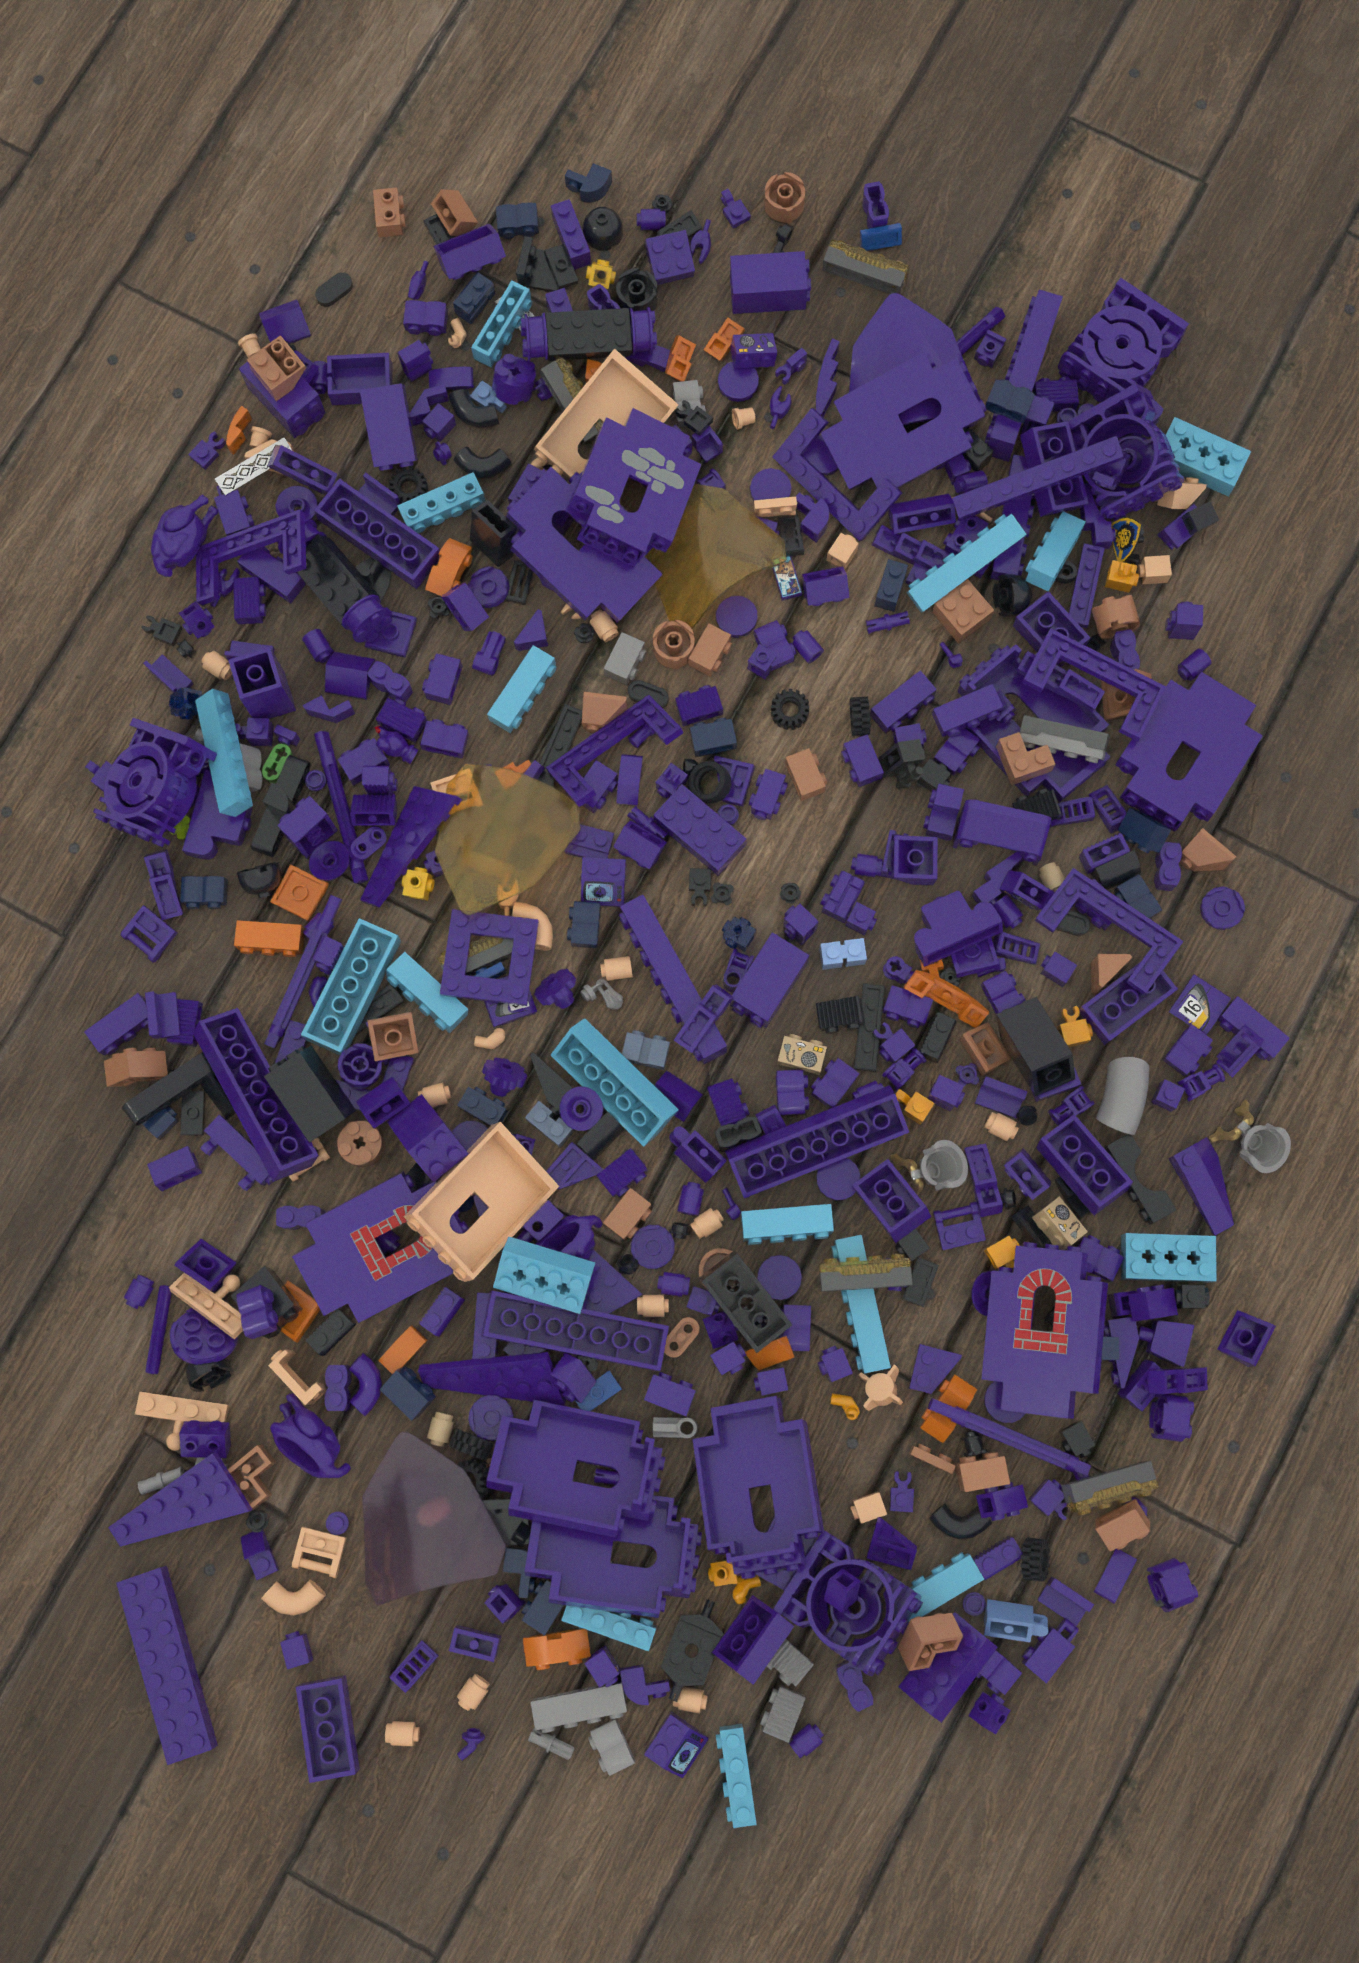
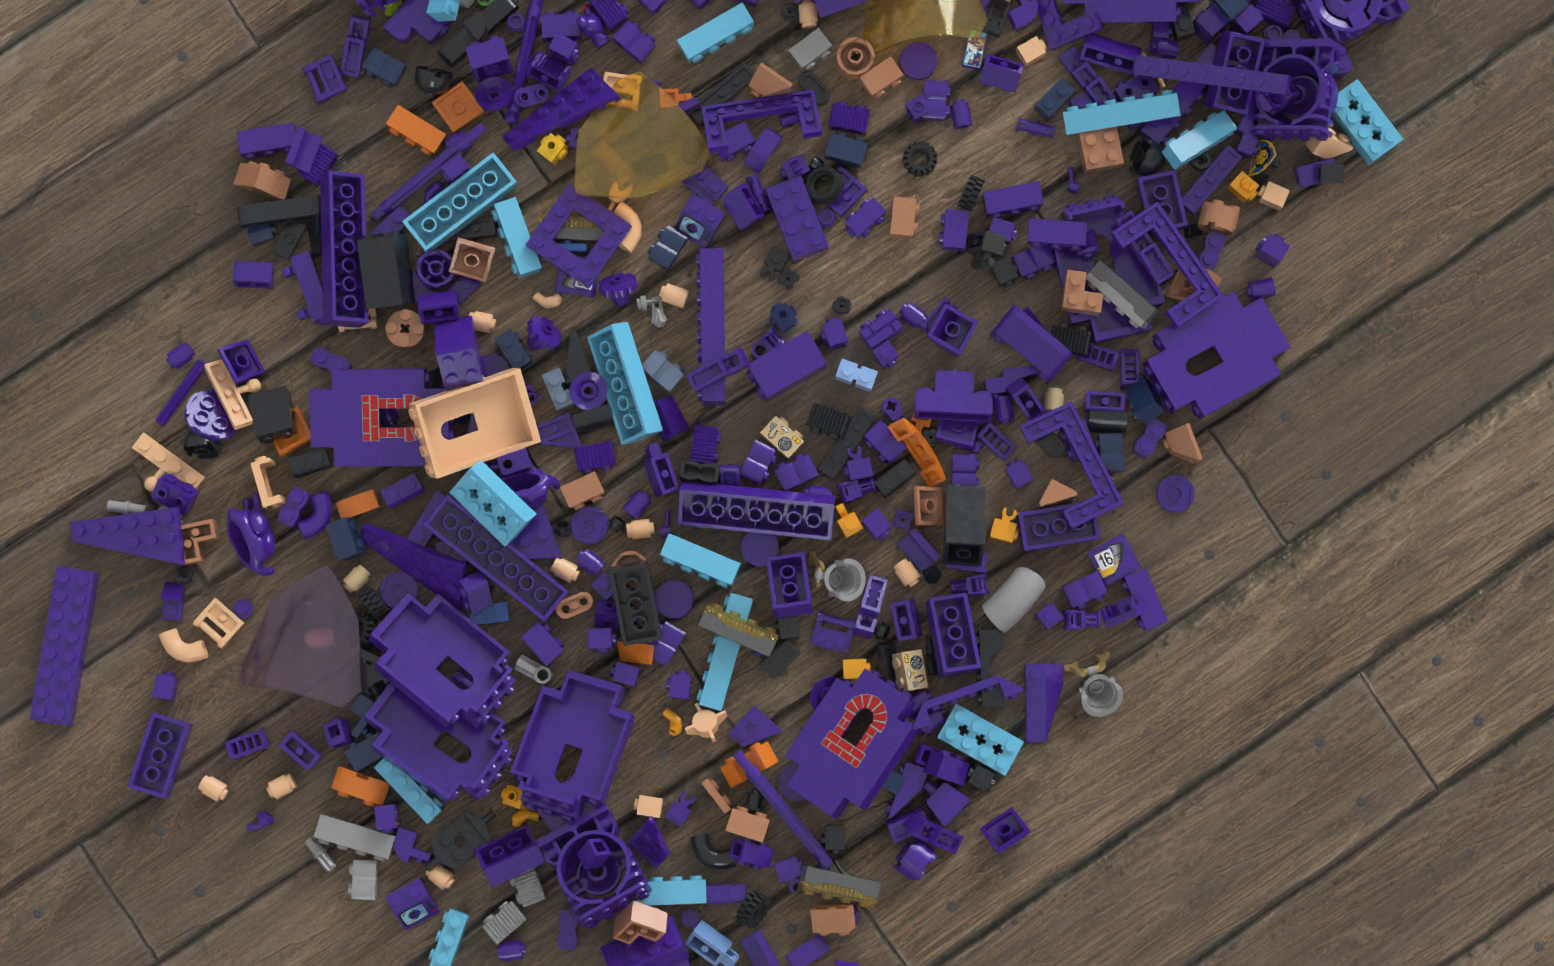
camera: 20 degrees right, 5 degrees up
dark purple brick [236,1285,278,1339] -> none
dark purple brick [923,784,964,841] -> none
none -> dark purple slope [912,676,1023,733]

